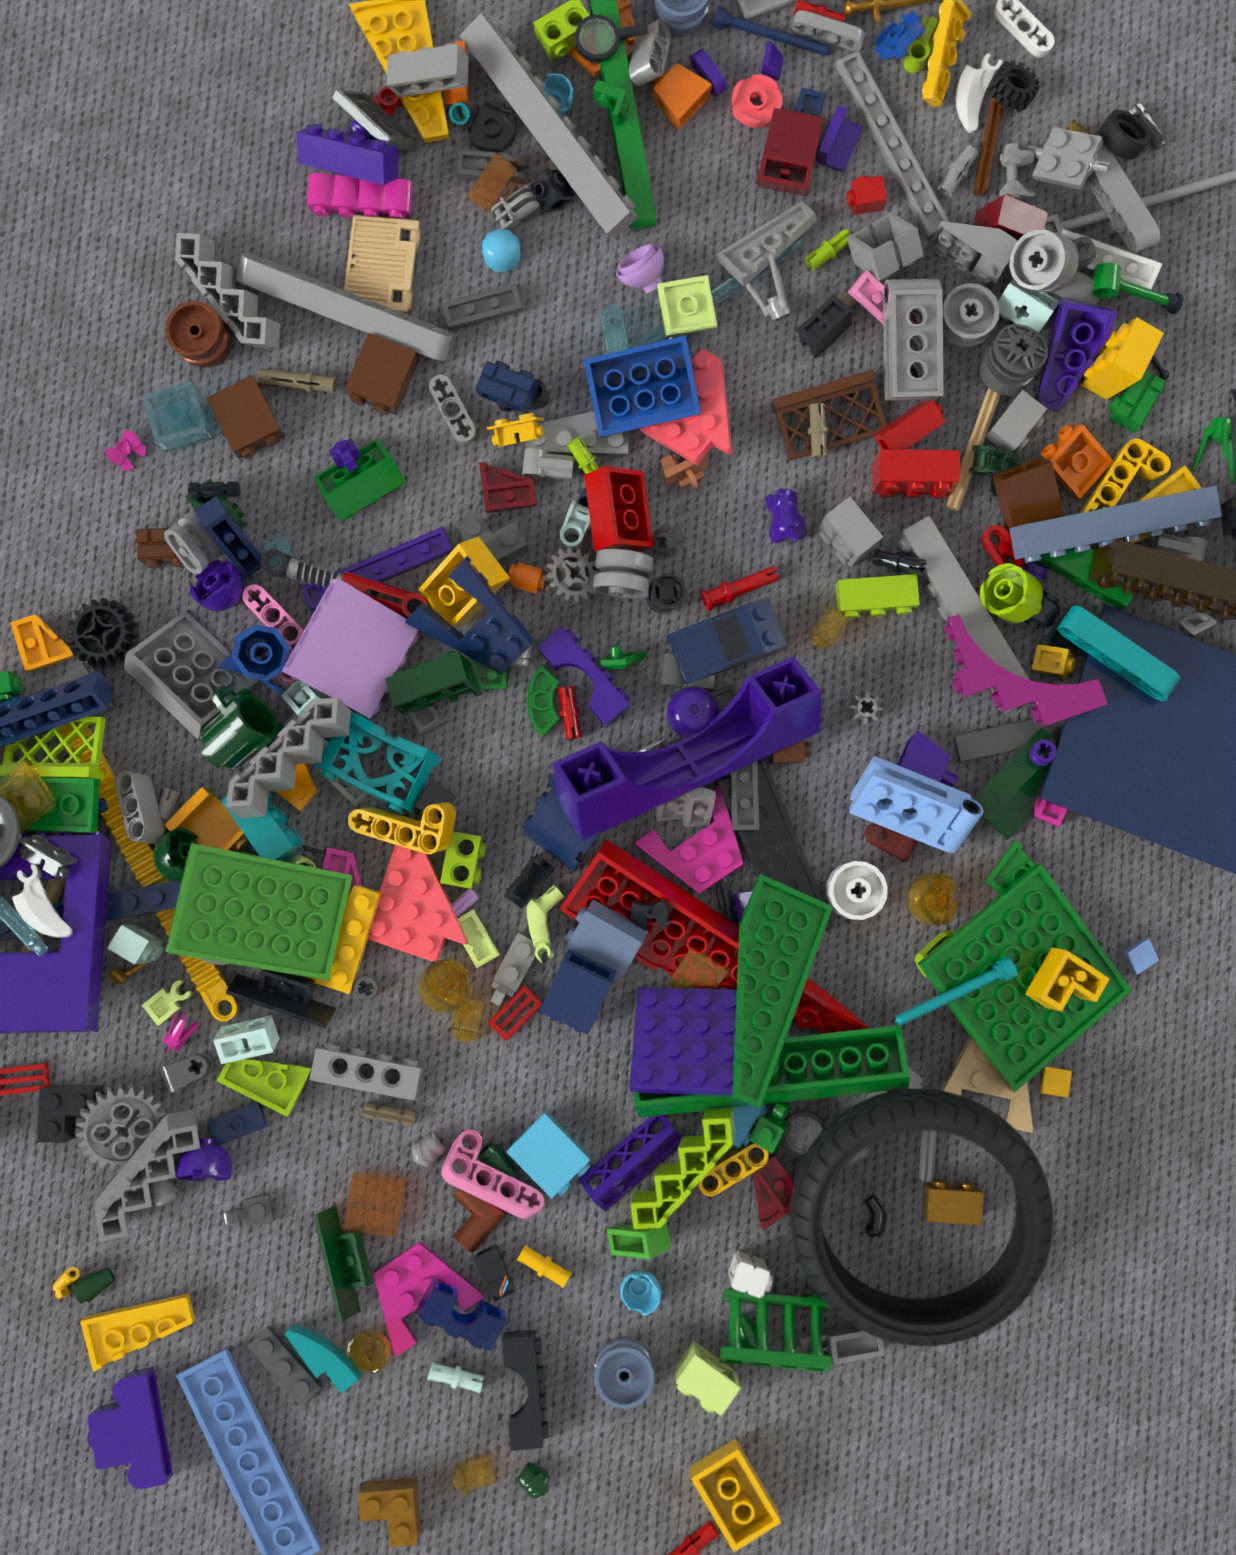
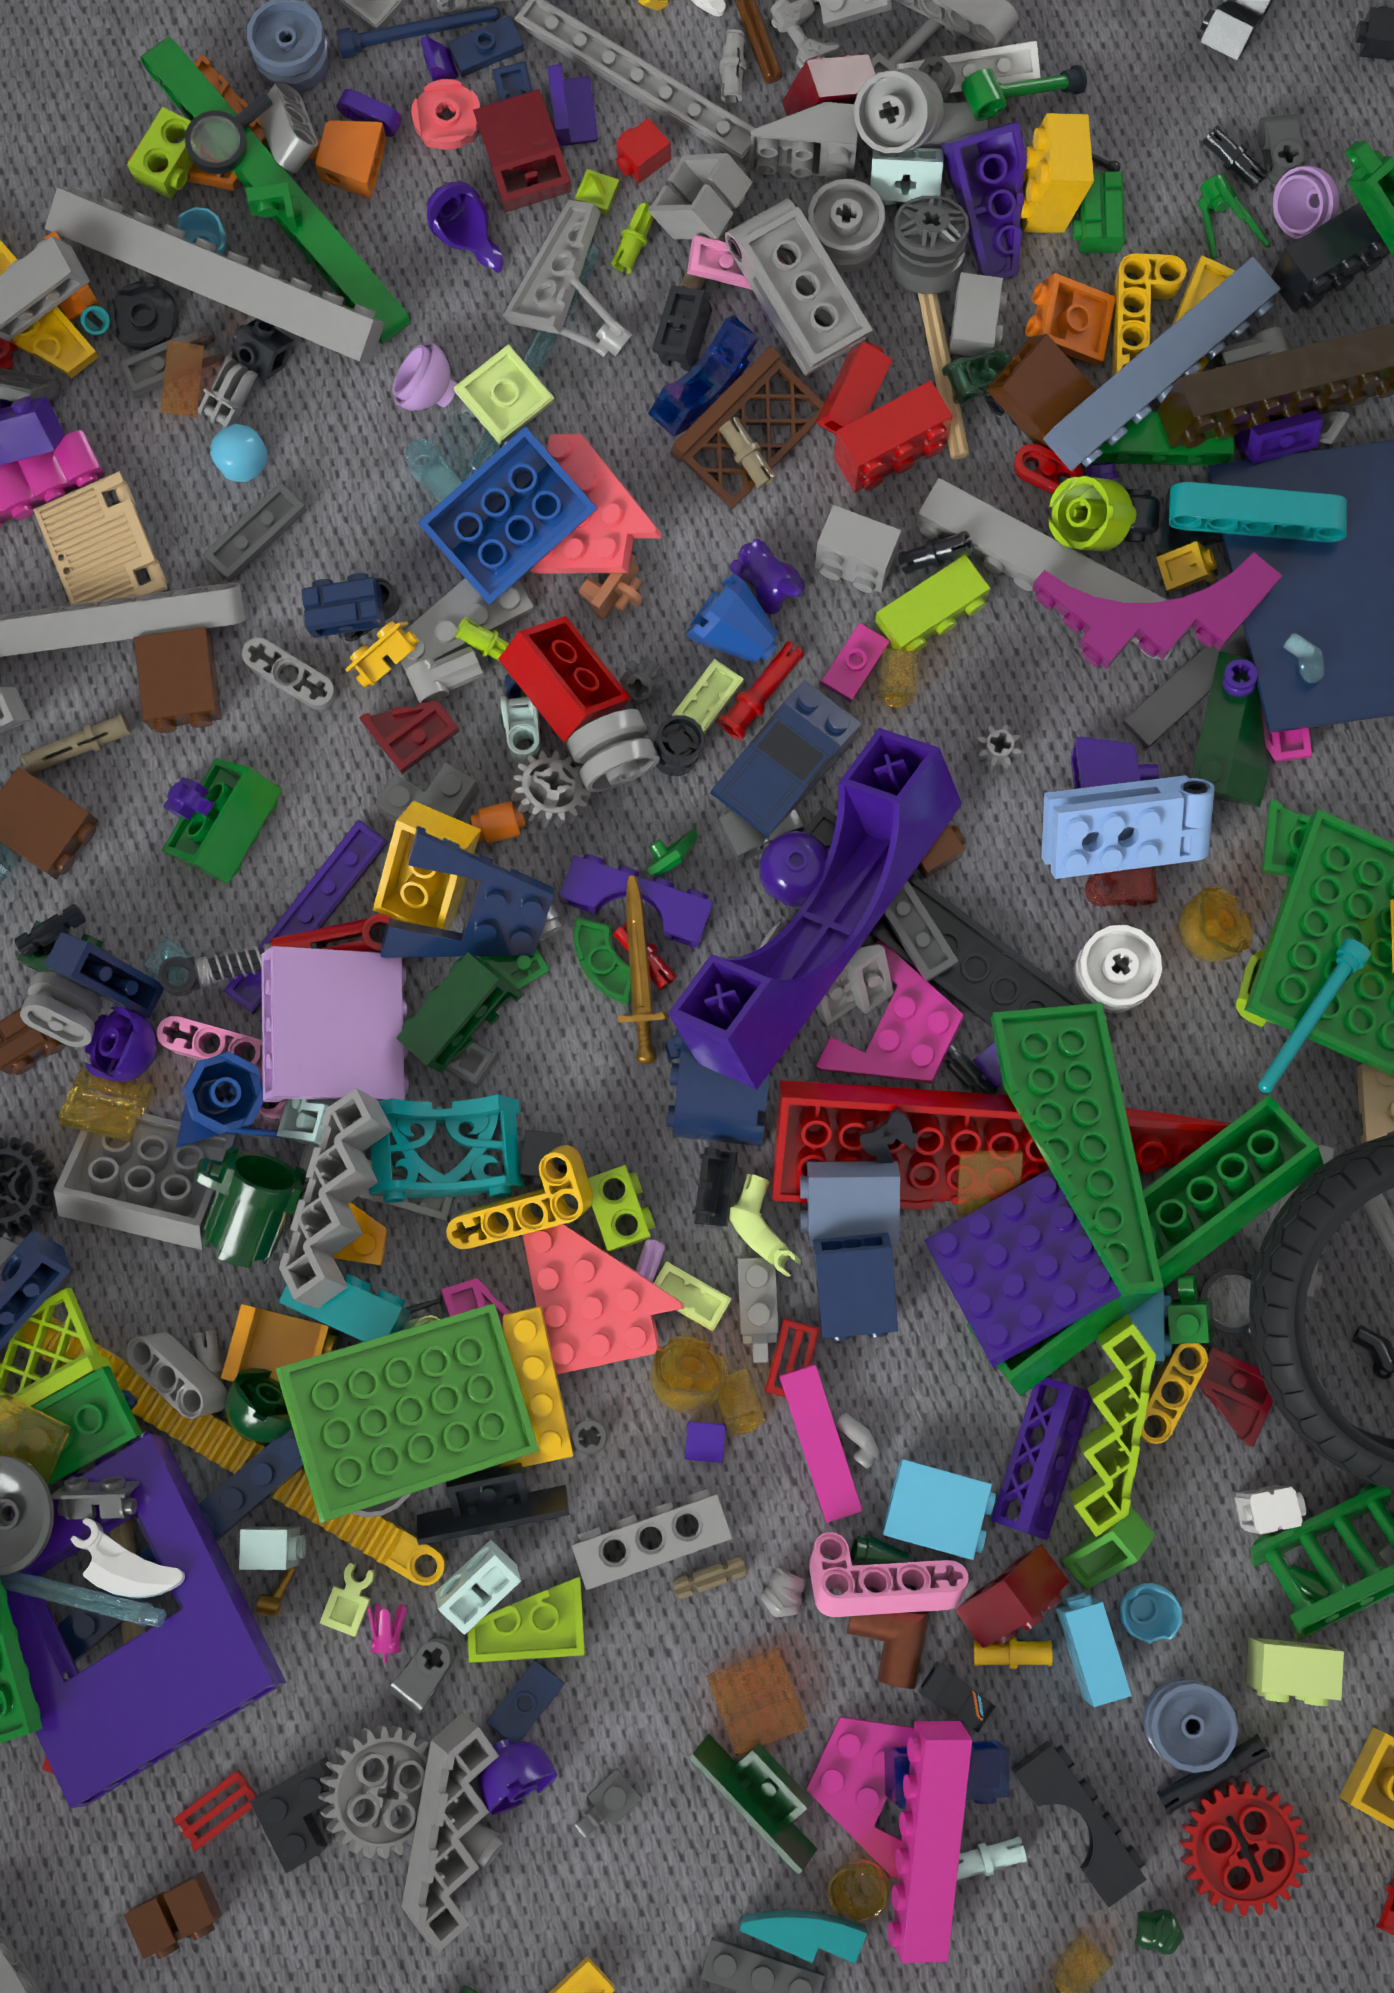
camera: 30 degrees left, 5 degrees down
none -> clear yellow plate [58,1068,154,1142]
none -> dark purple piece [427,181,503,273]
none -> dark blue plate [447,16,525,77]
none -> lime tile [574,169,620,216]
none -> pearl gold sword [617,875,670,1065]
none -> clear blue arch [648,315,759,437]
none -> yellowish green plate [672,658,744,735]
none -> blue cone [685,573,778,663]
none -> dark purple slope [685,1421,726,1463]
none -> dark pink tile [779,1364,862,1523]
none -> dark pink plate [821,623,890,703]
none -> light grey arm [835,1413,880,1469]
none -> dark pink brick [888,1721,972,1963]
none -> dark red brick [955,1544,1069,1648]
none -> medium azure brick [1055,1592,1132,1707]
none -> black pin [1156,1734,1271,1815]
none -> red gear [1179,1781,1310,1916]
none -> dark purple panel [1234,410,1323,464]
none -> clear light blue arm [1283,633,1325,683]

